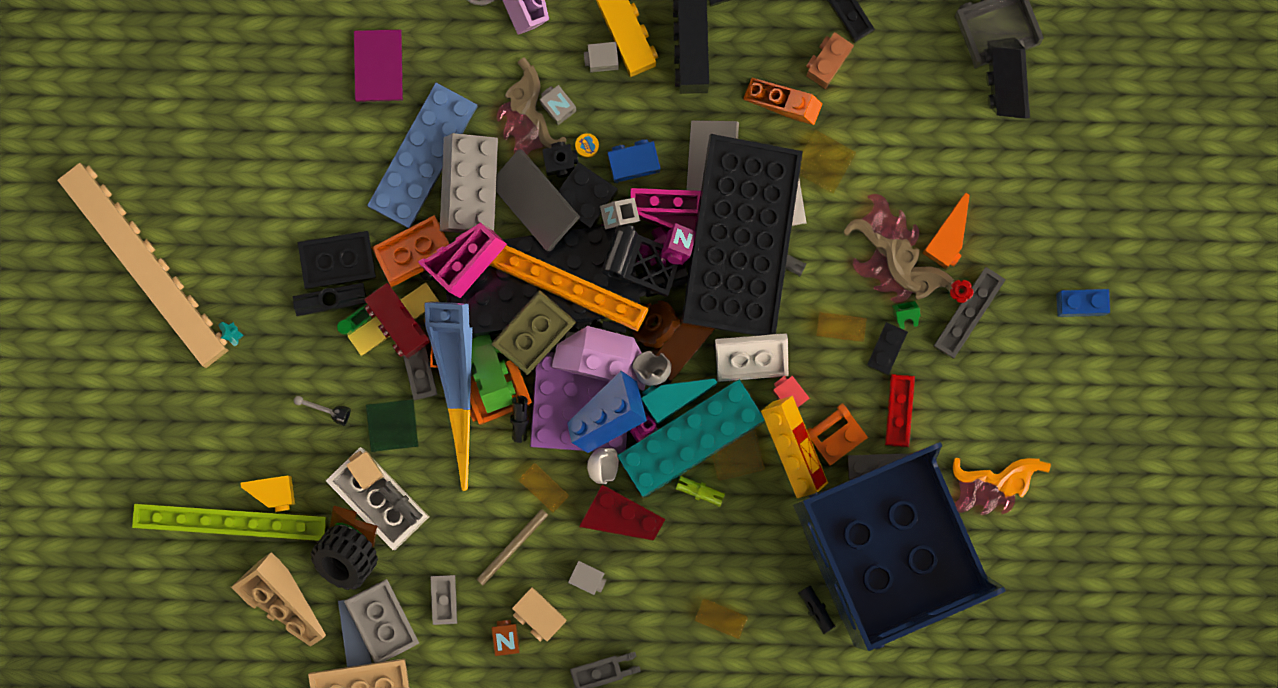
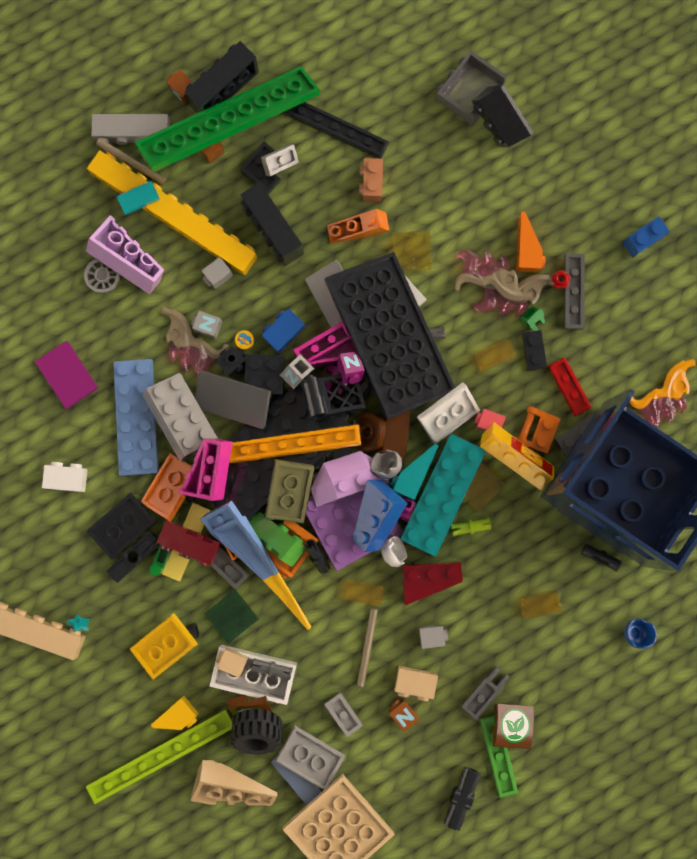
camera: 30 degrees left, 0 degrees up
none -> white brick [42,462,88,492]
none -> yellow tile [130,613,198,680]

